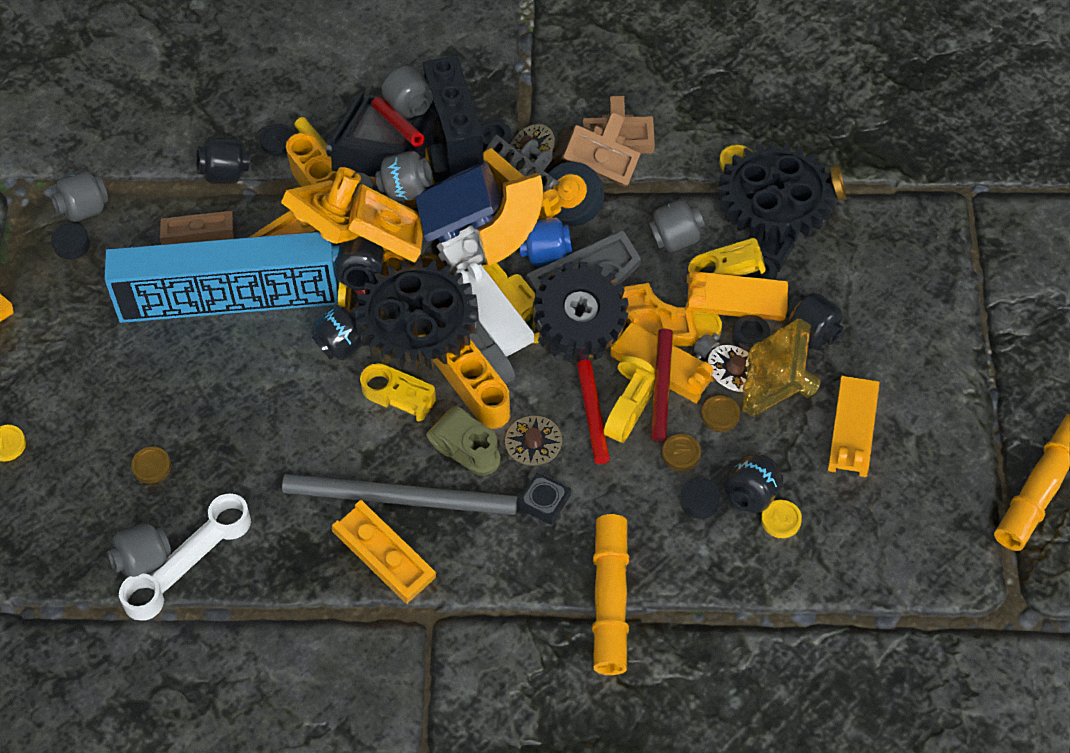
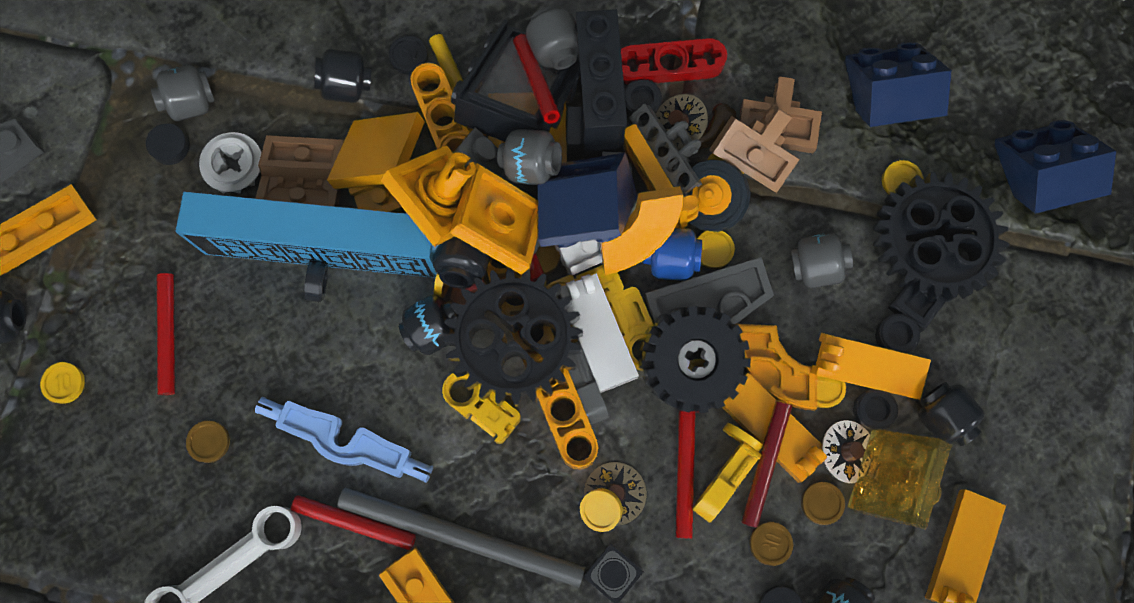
camera: 10 degrees right, 20 degrees up
dark grey head [107,522,171,578] -> none
olive piece [426,405,501,476] -> none
yellow piece [688,238,766,276] -> none
dark grey piece [694,333,720,361] -> none
pearl gold piece [830,164,846,201] -> none
none -> red bar [157,273,175,395]
none -> white gear [199,132,262,194]
none -> light blue piece [255,397,433,483]
none -> red piece [291,495,416,551]
none -> black tile [305,260,328,302]
none -> light orange tile [327,112,425,189]
none -> yellow piece [580,488,623,532]
none -> red beam [621,38,727,85]
none -> yellow piece [697,231,735,269]
none -> dark blue slope [845,42,952,127]
none -> dark blue slope [995,120,1116,214]

